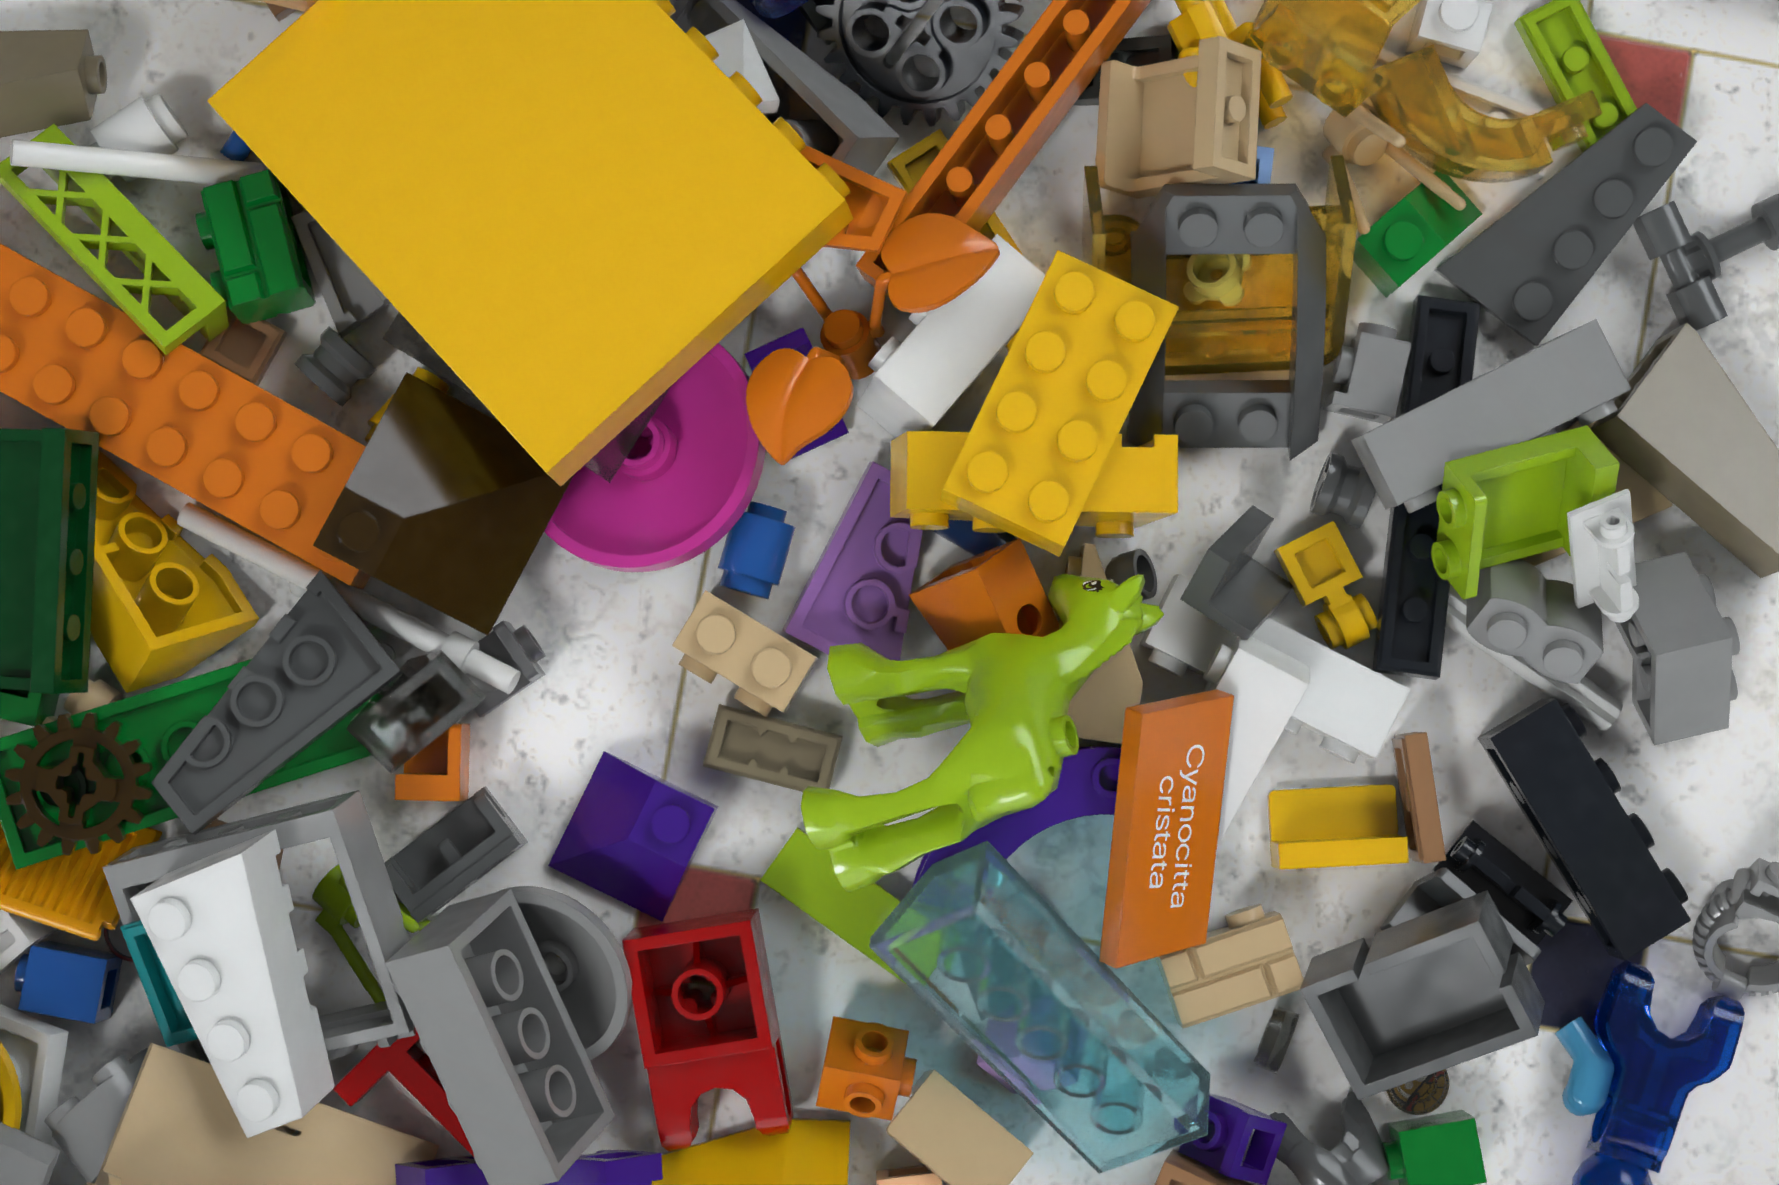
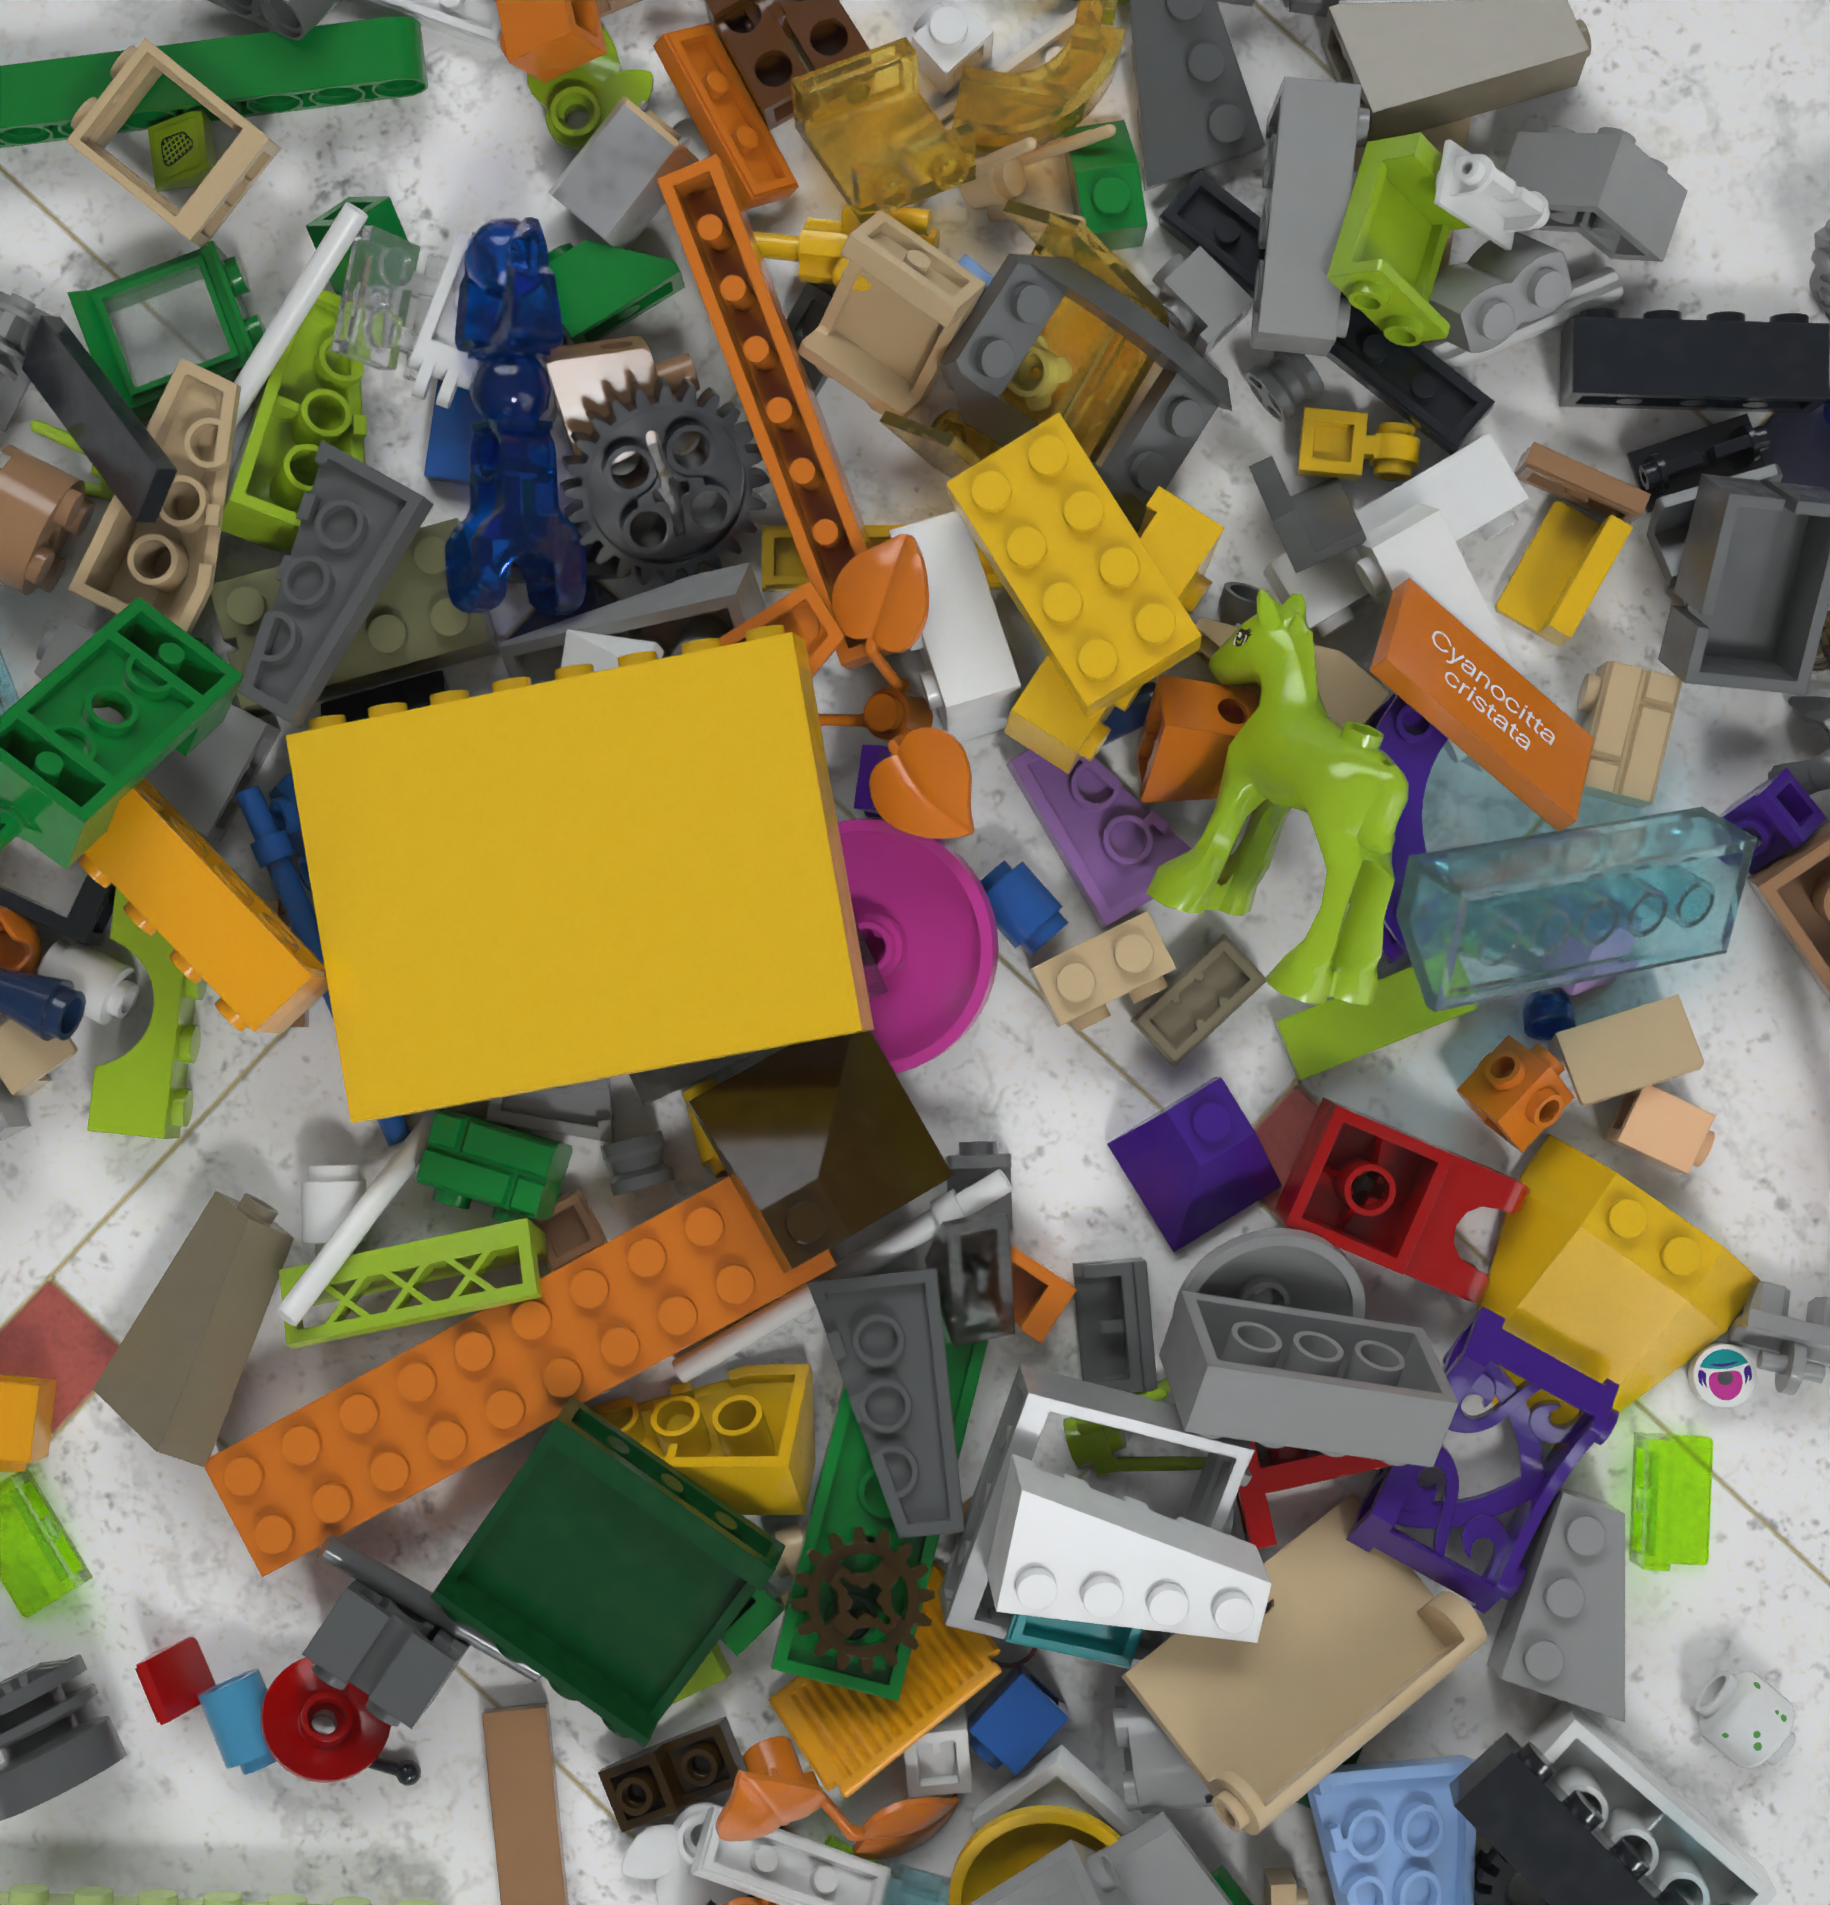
camera: 50 degrees left, 0 degrees up
clear smoke tile [1253,1006,1300,1074] -> none
none -> clear blue hinge [1522,987,1576,1041]

